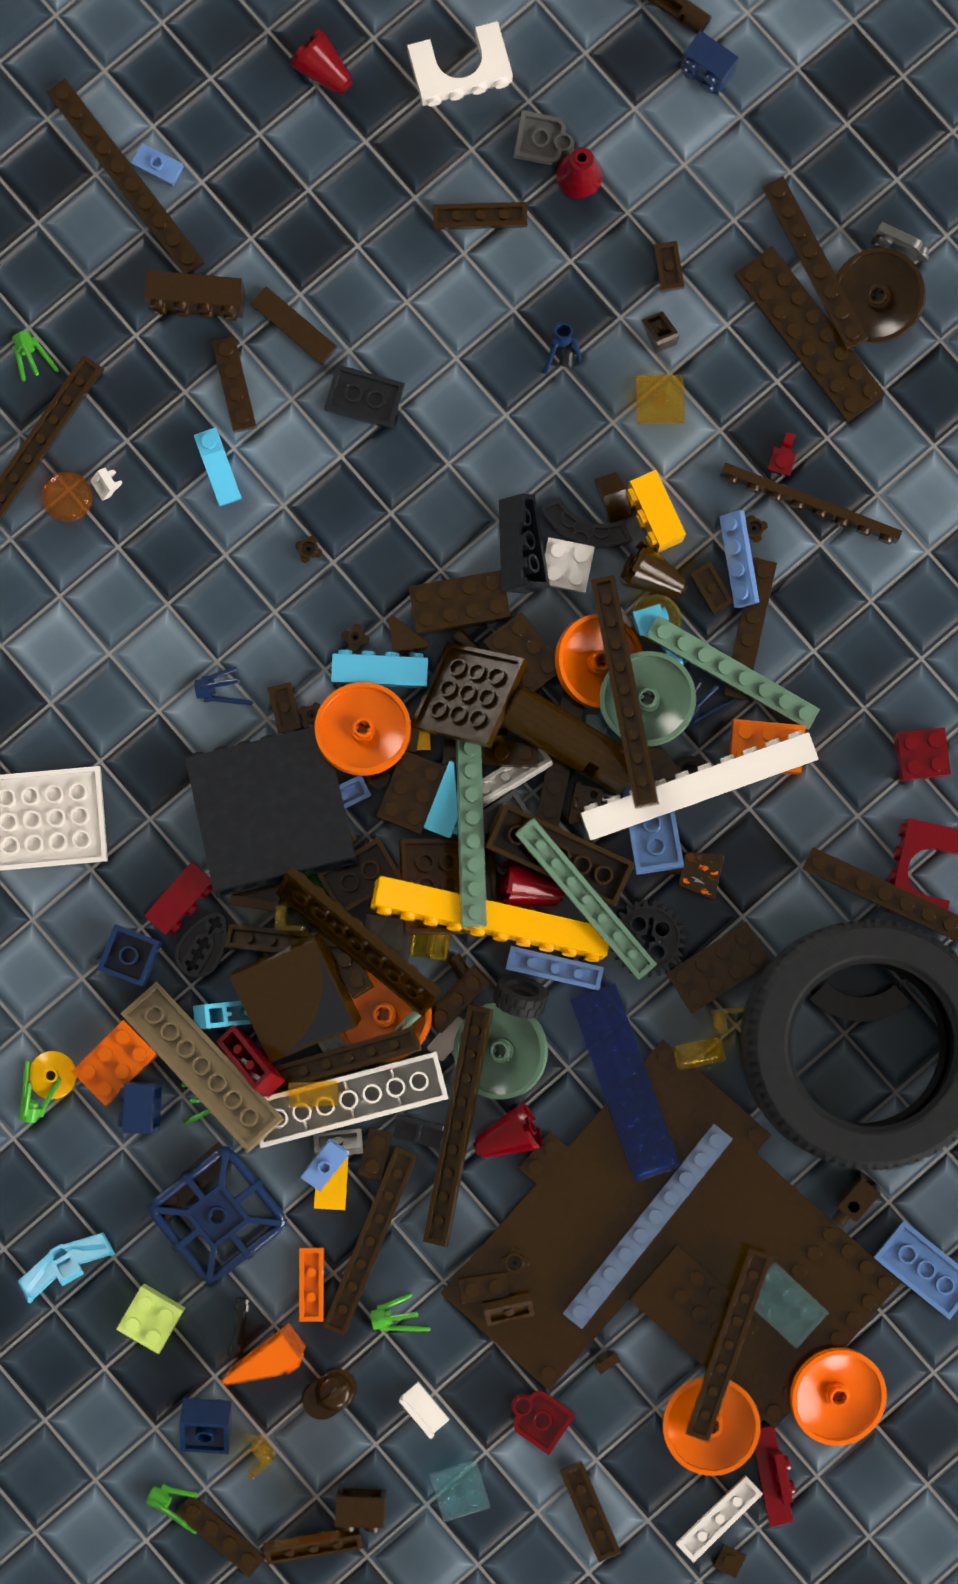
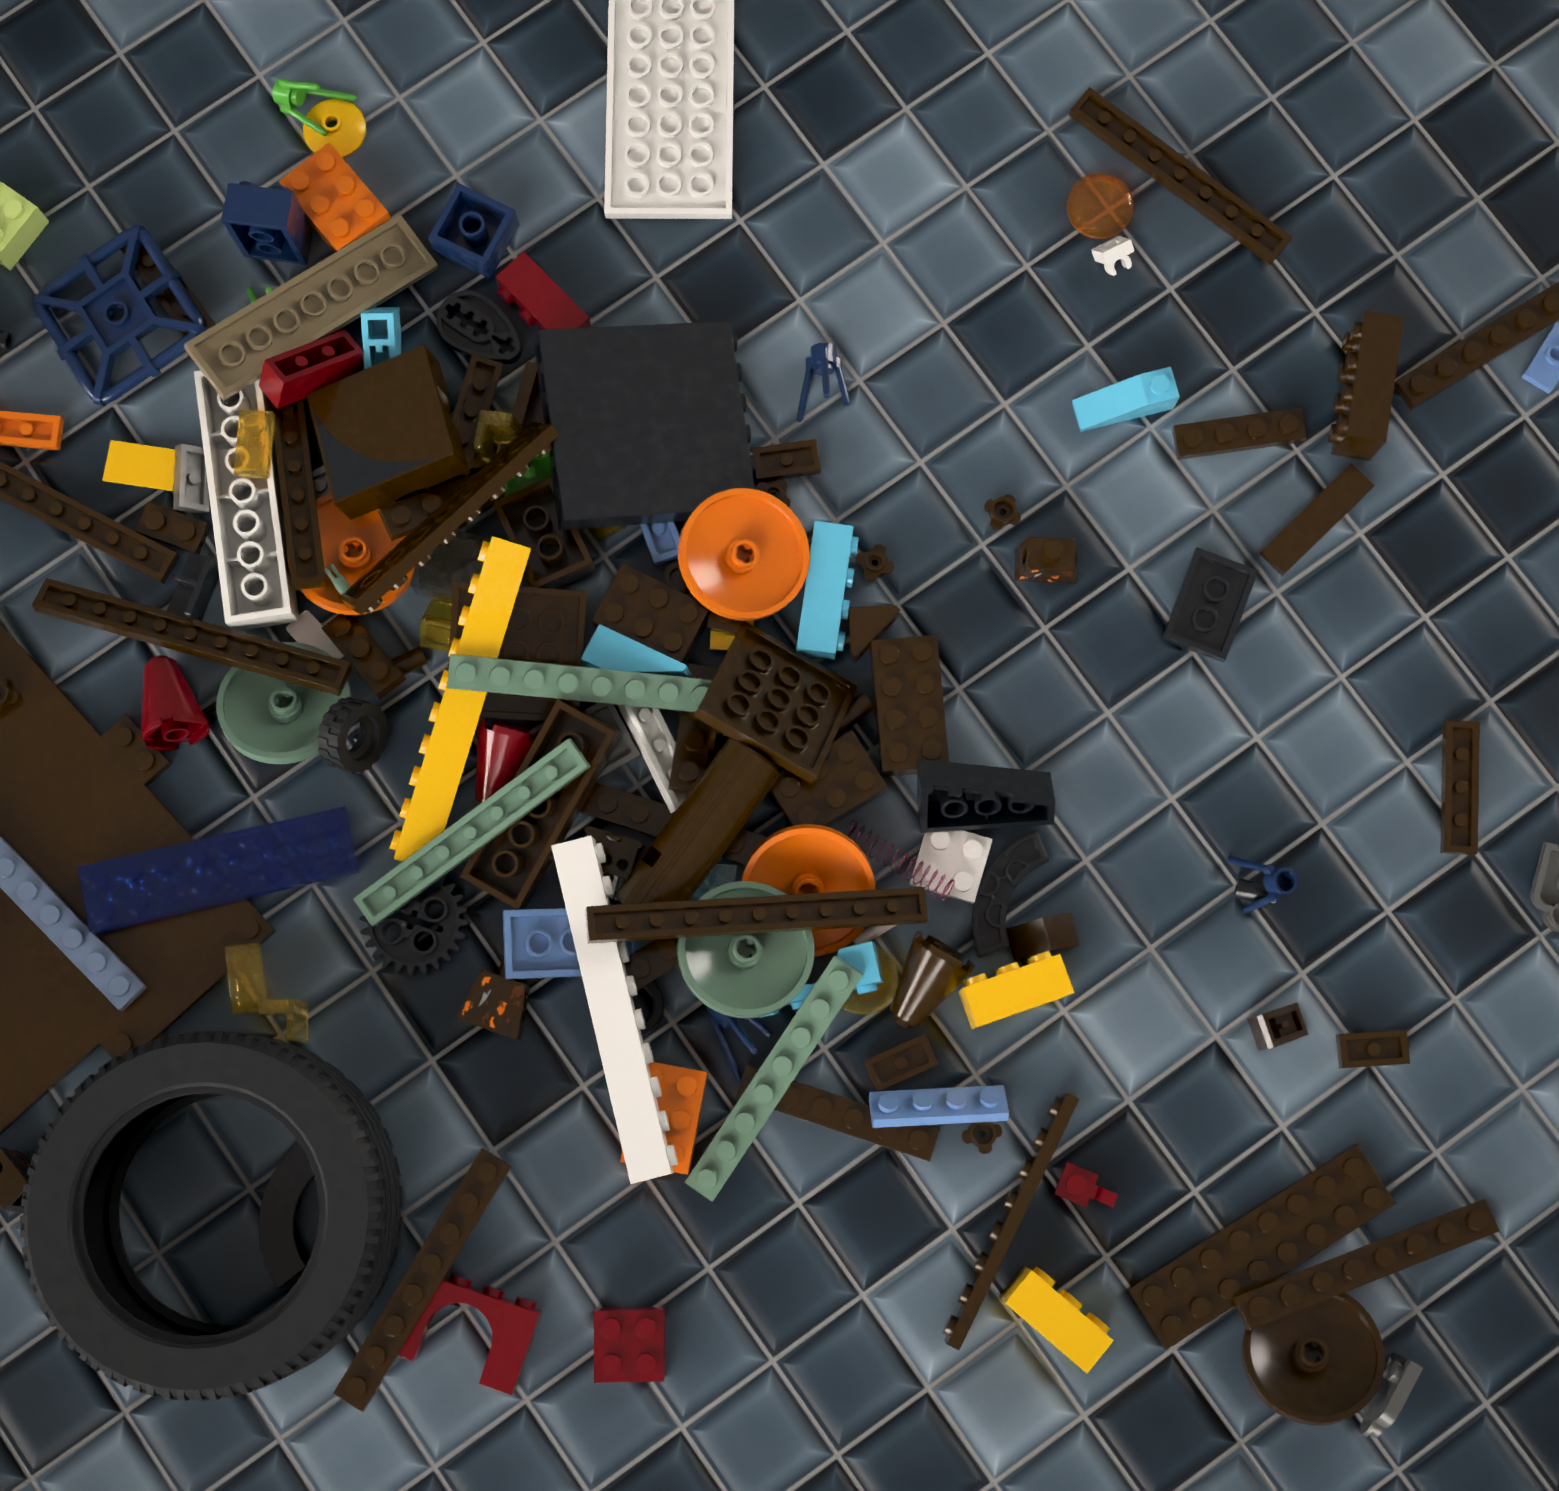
camera: 100 degrees right, 5 degrees down
bright green plant [12,331,59,382] -> none
medium azure plate [18,1232,116,1304] -> none
medium blue plate [301,1138,349,1191] -> none
medium blue plate [506,946,604,991] -> none
dark red cone [556,147,603,199] -> none
clear yellow plate [636,375,684,424] -> none
dark brown plate [665,922,771,1014] -> none
none -> clear pink piece [843,820,955,901]
none -> yellow brick [999,1266,1114,1373]
none -> dark brown torso [1014,537,1078,584]

